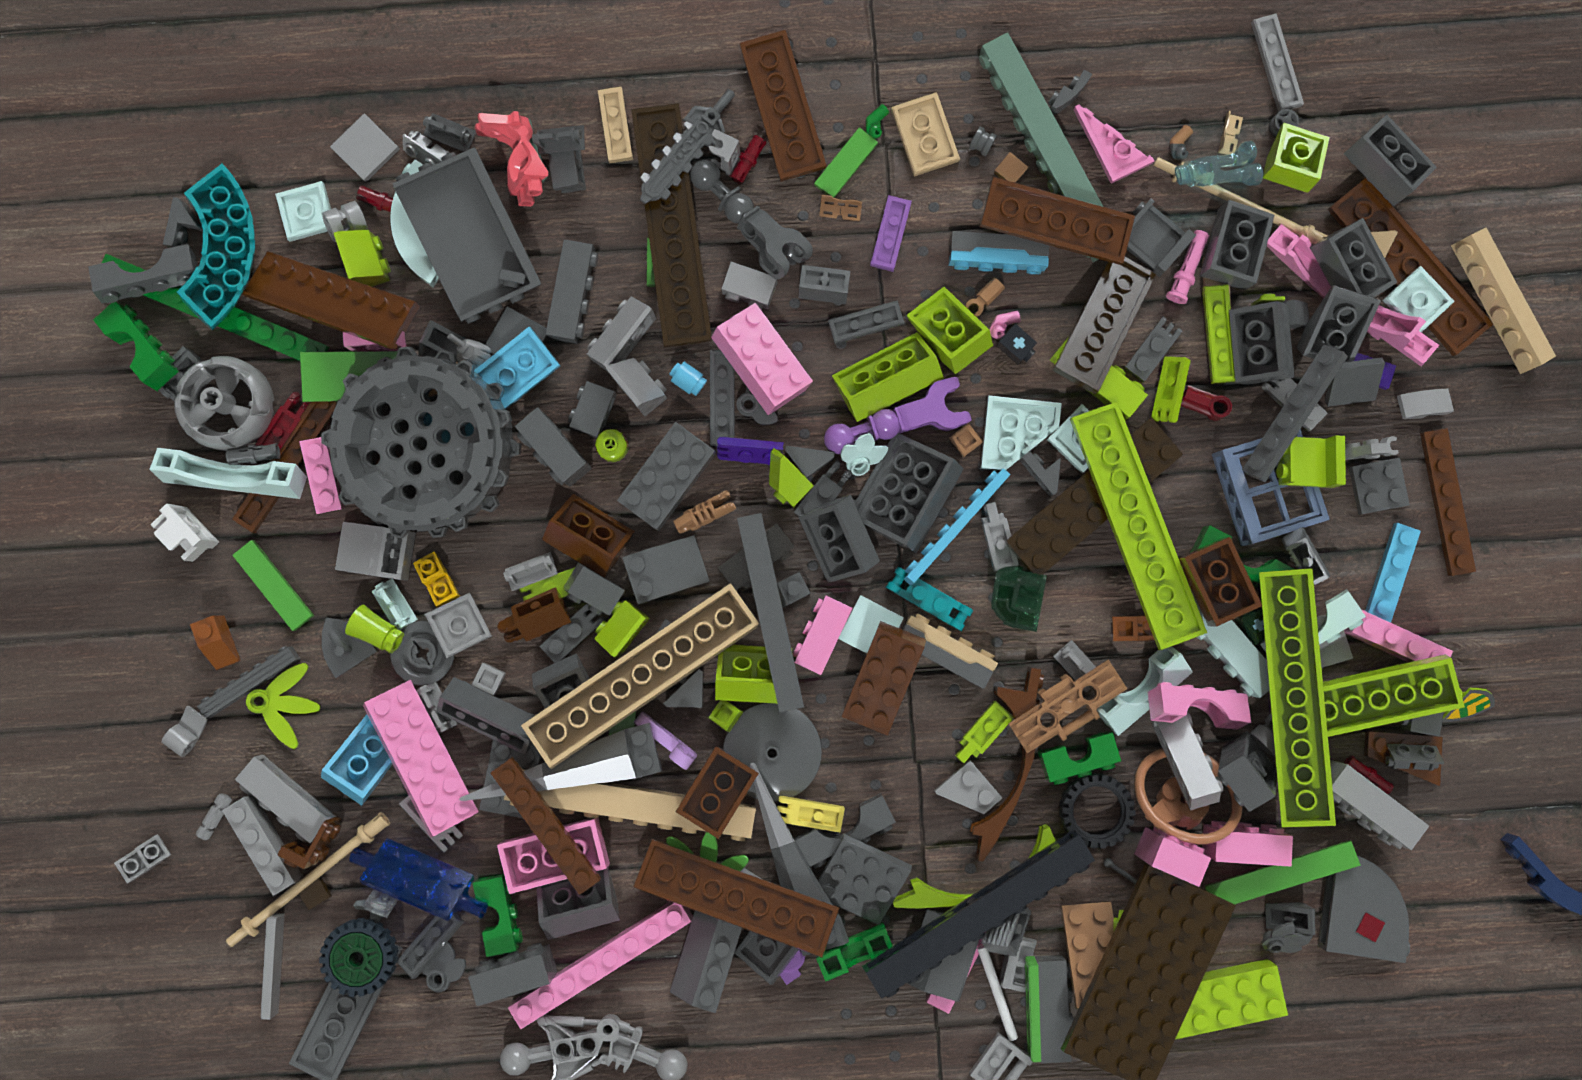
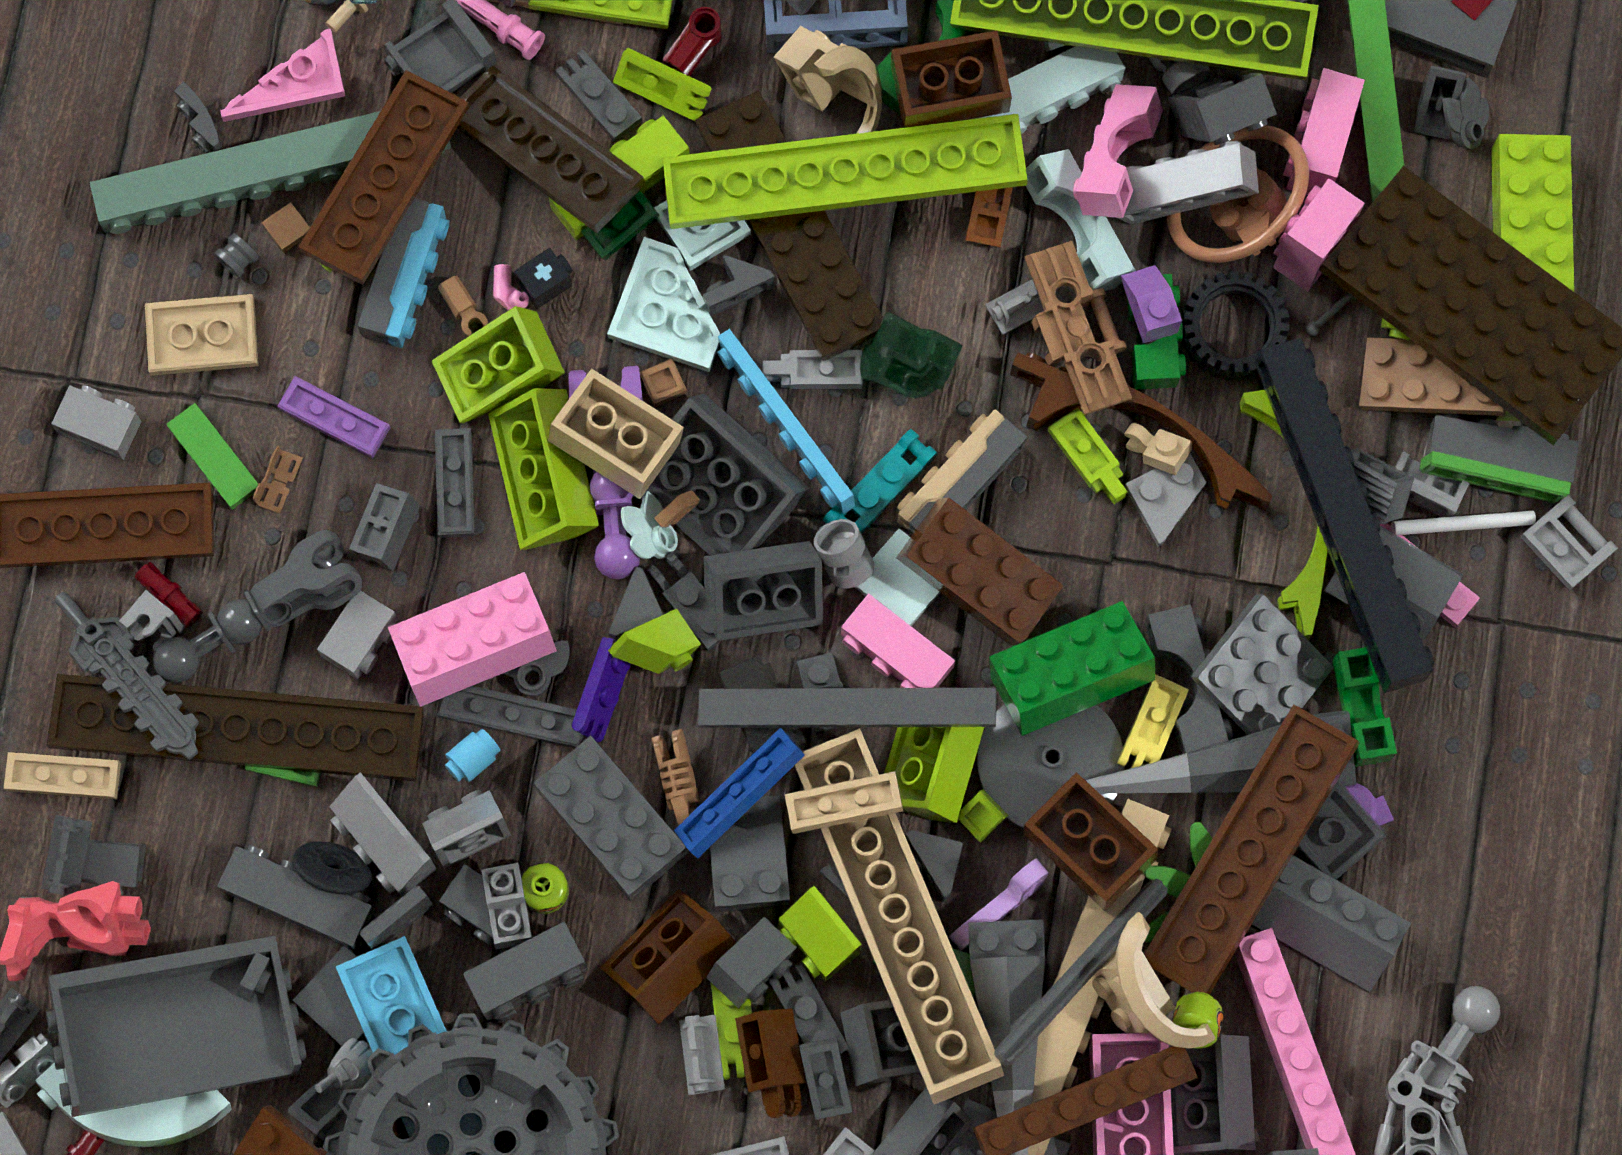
camera: 80 degrees left, 10 degrees down
green arm [865,104,889,139] -> none
clear green brick [1235,607,1265,645] -> none
none -> light grey brick [51,385,142,460]
none -> black wheel [292,841,372,895]
none -> dark grey tile [360,886,433,950]
none -> light grey slope [481,863,532,949]
none -> tan brick [548,368,684,499]
none -> dark green plate [581,190,660,261]
none -> medium nougat tile [654,490,700,528]
none -> blue plate [674,728,805,858]
none -> tan piece [774,26,882,134]
none -> tan plate [785,772,903,834]
none -> dark grey plate [800,1037,852,1120]
none -> light grey wheel [814,519,874,588]
none -> green brick [989,601,1155,736]
none -> dark grey axle [994,879,1168,1066]
none -> tan piece [1092,912,1215,1048]
none -> medium lavender slope [1121,265,1182,343]
none -> tan plate [1125,423,1192,475]
none -> lime head [1172,992,1223,1049]

